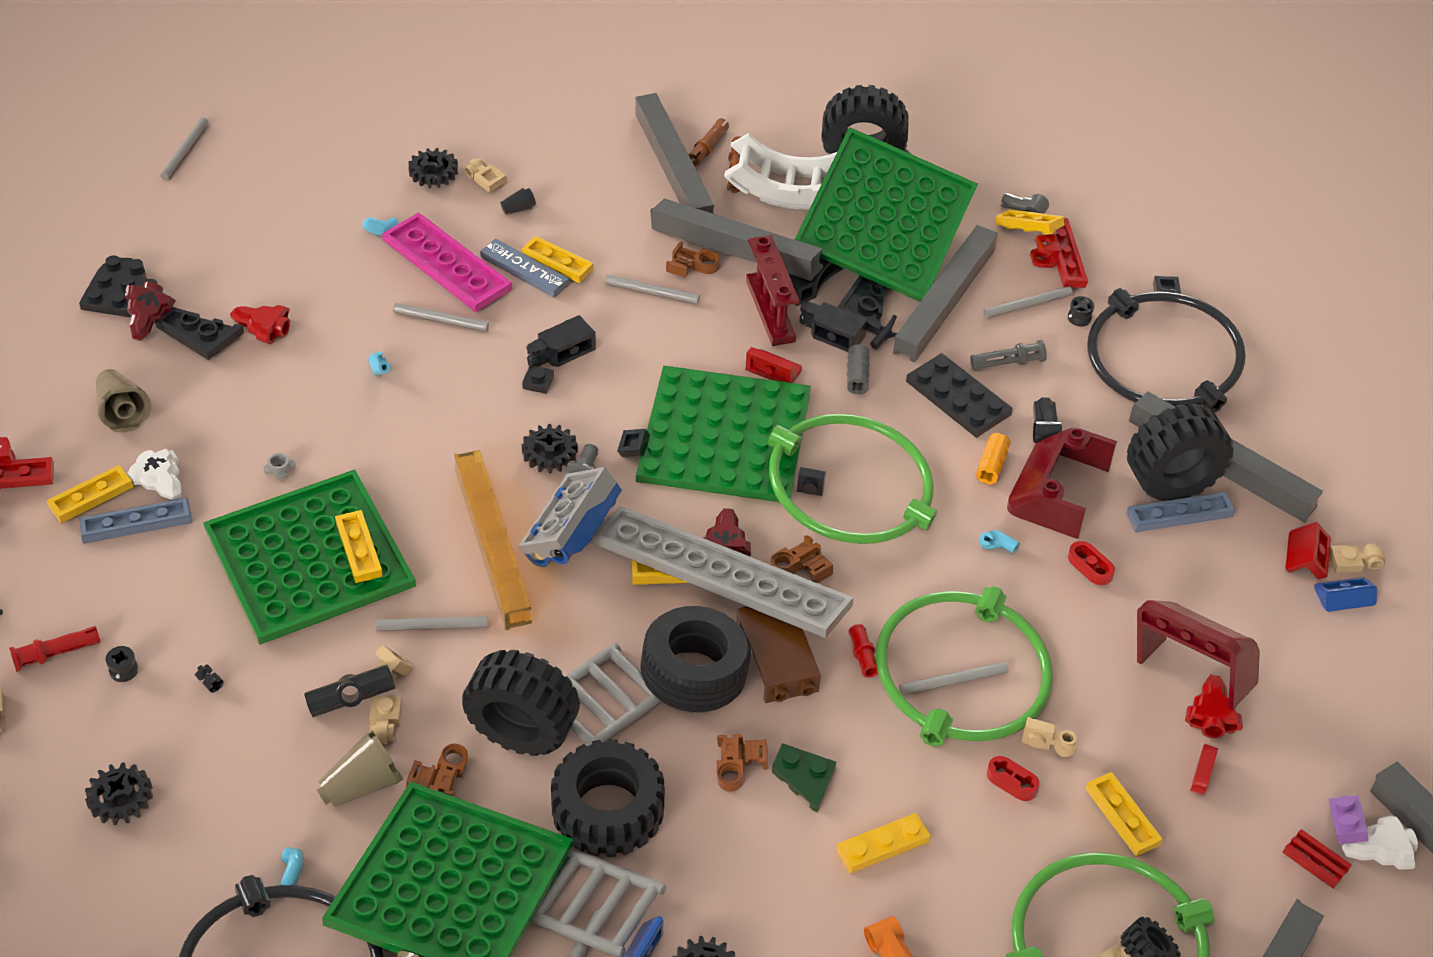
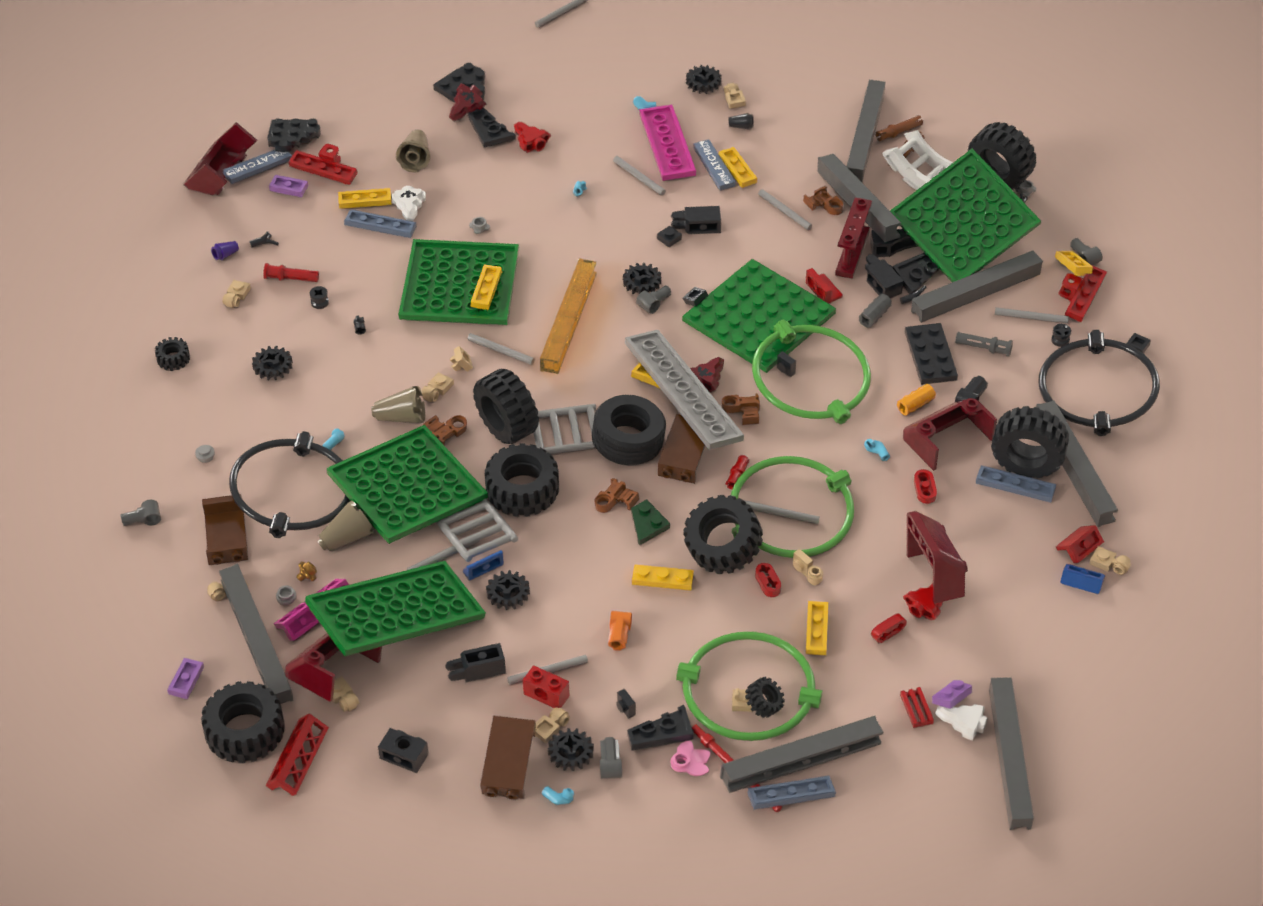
camera: 35 degrees right, 0 degrees up
black piece [304,664,395,717] -> none
light grey piece [518,467,622,567] -> none
none -> black tyre [683,495,763,574]

